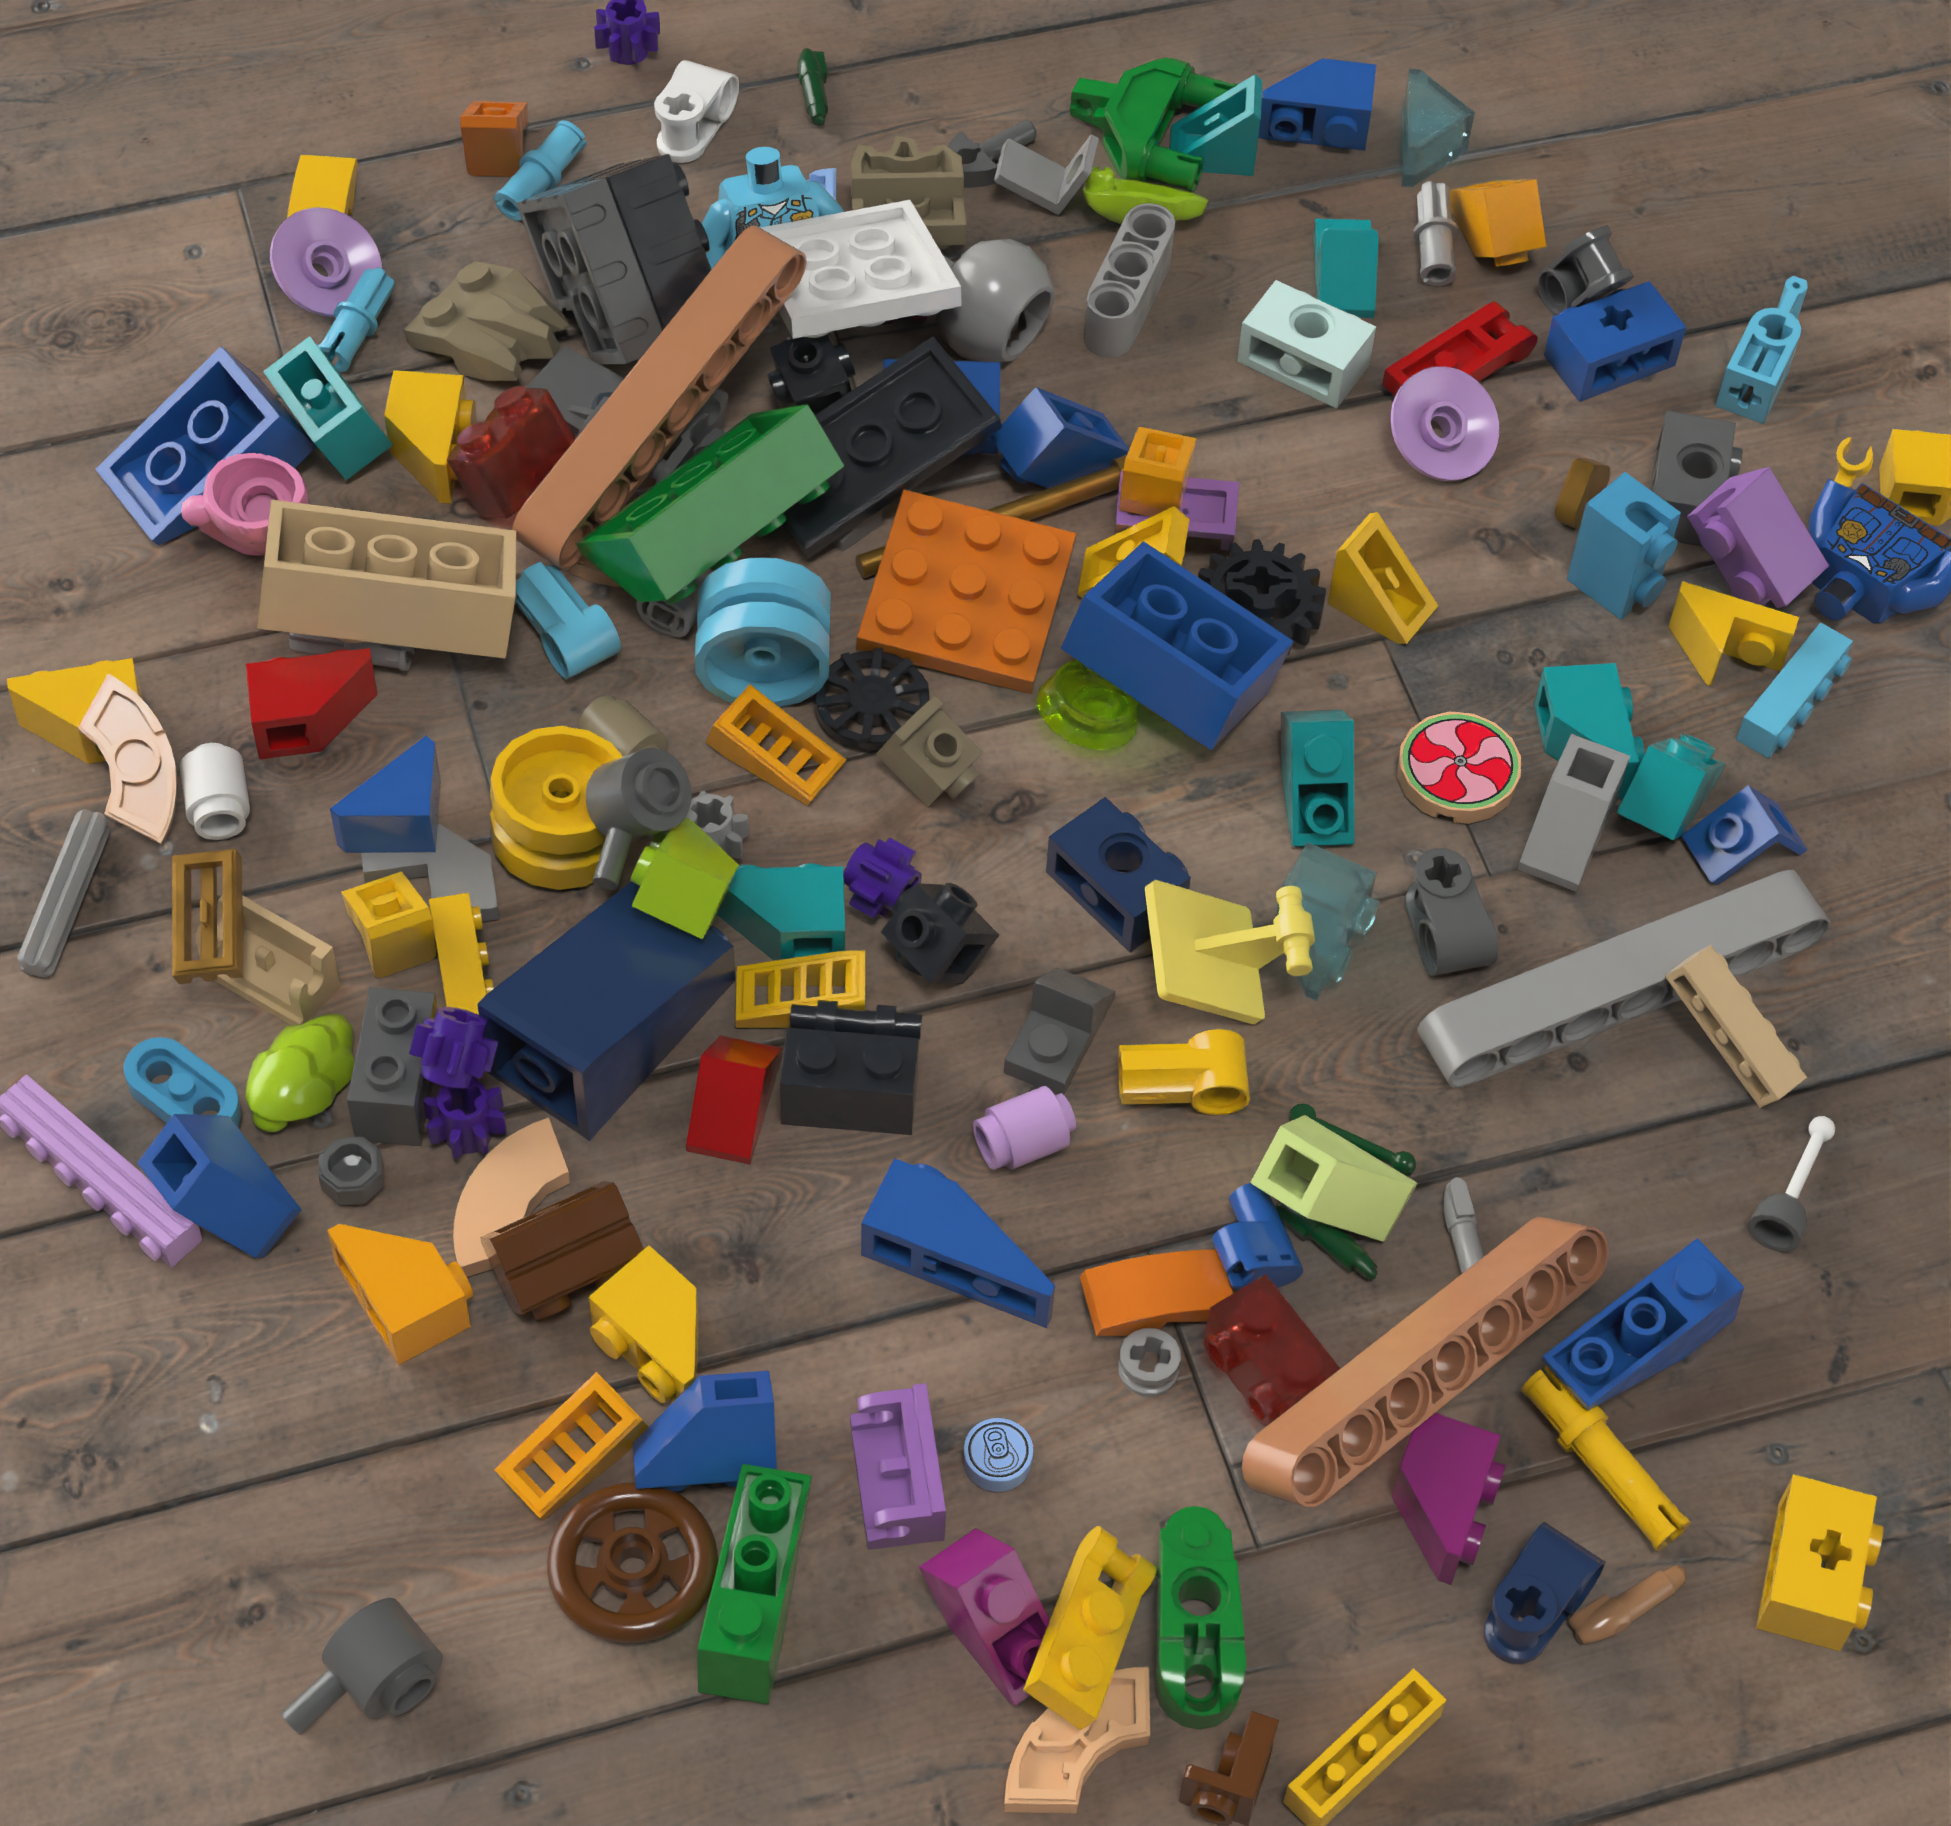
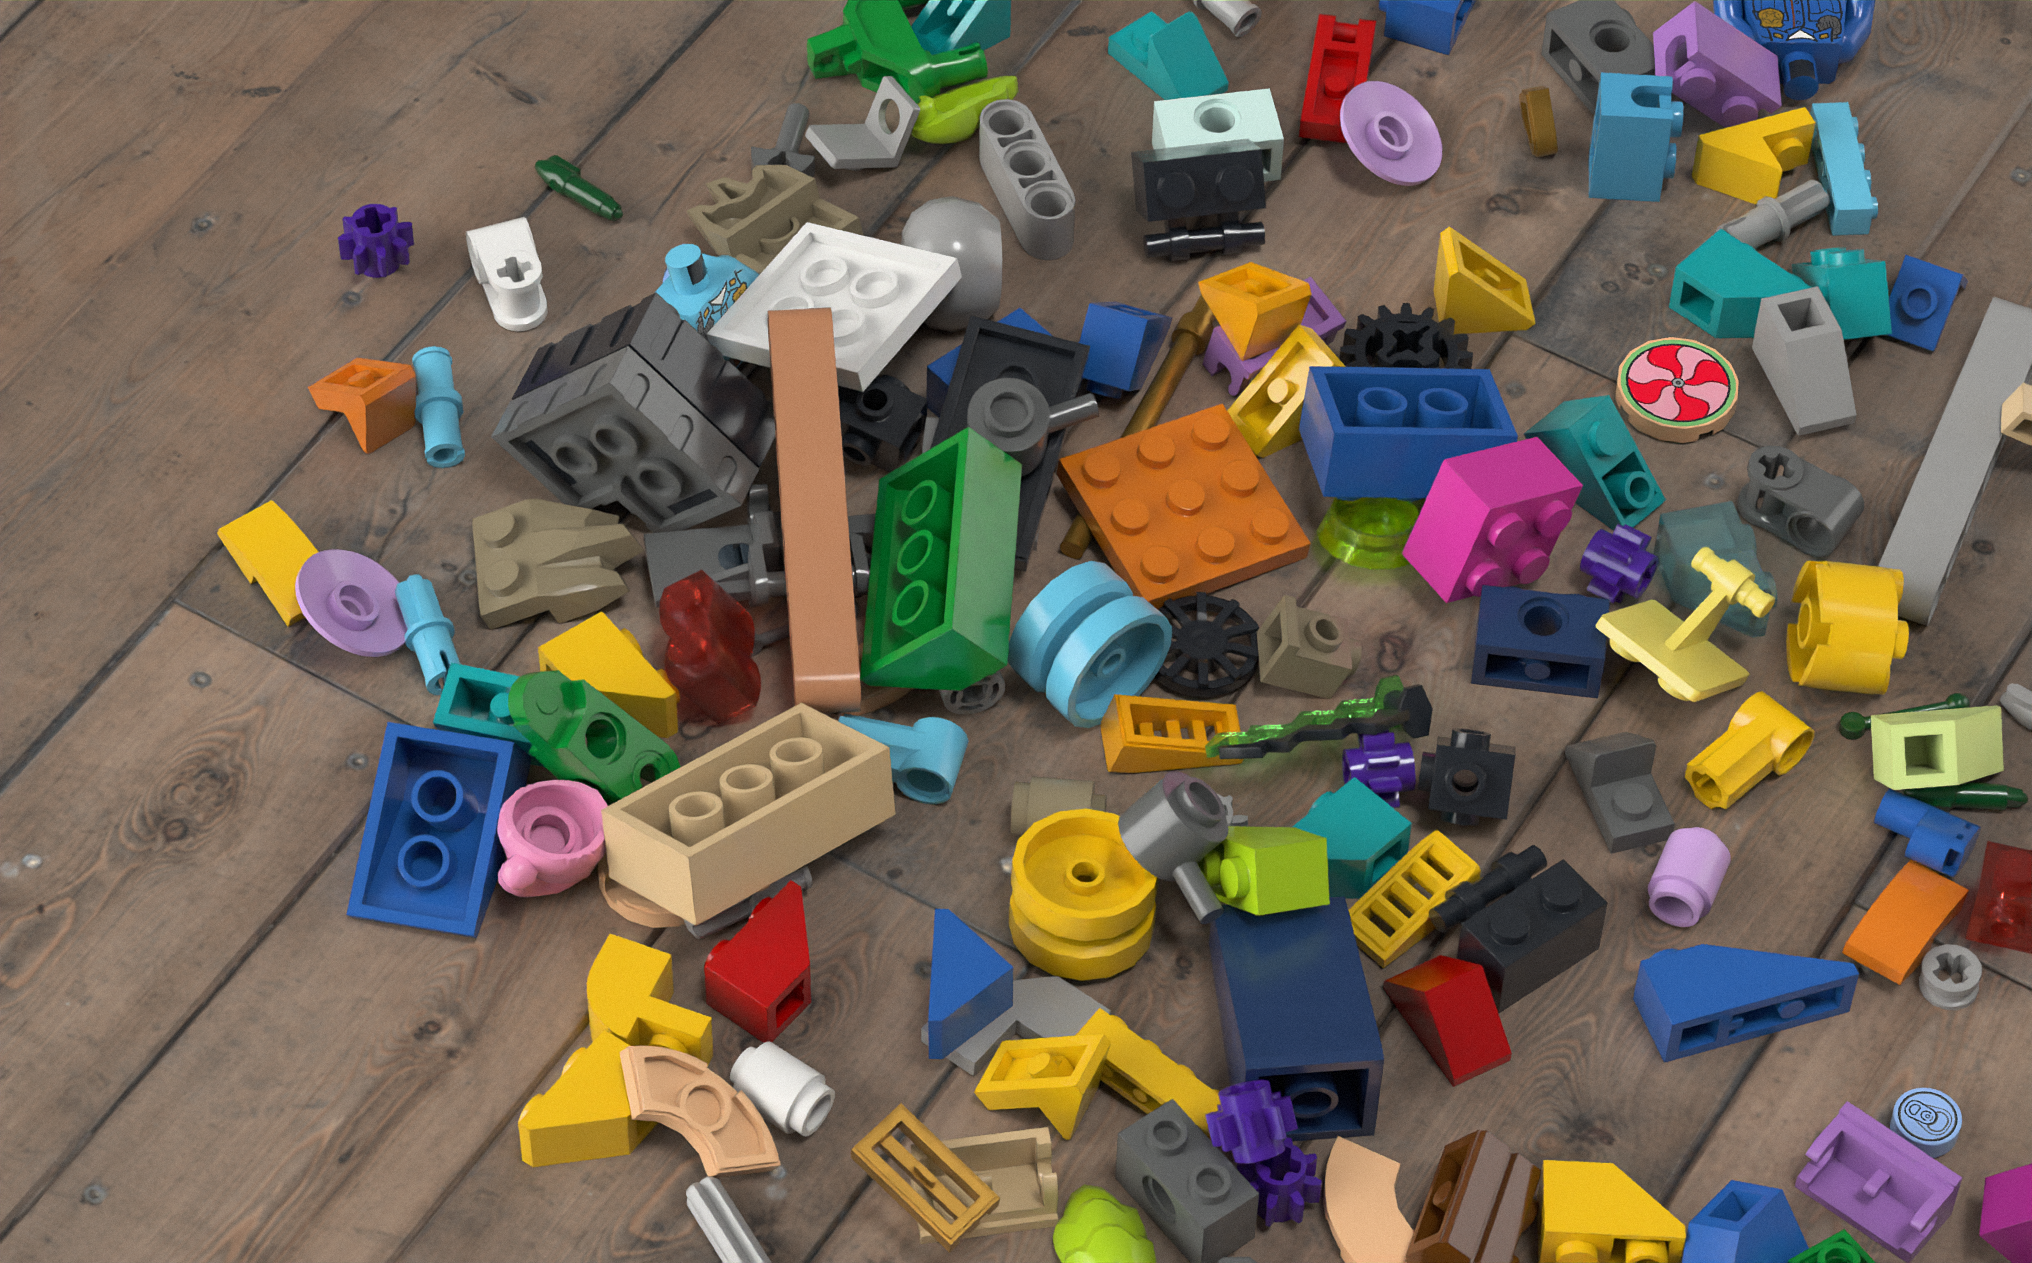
camera: 40 degrees left, 5 degrees down
none -> green piece [508,670,681,806]
none -> yellow brick [587,934,713,1067]
none -> dark grey piece [966,378,1099,477]
none -> black brick [1131,139,1266,261]
none -> black piece [1205,675,1433,759]
none -> dark pink brick [1402,437,1583,603]
none -> dark purple gear [1580,524,1659,604]
none -> light grey axle [1716,180,1830,249]
none -> yellow brick [1786,560,1909,695]

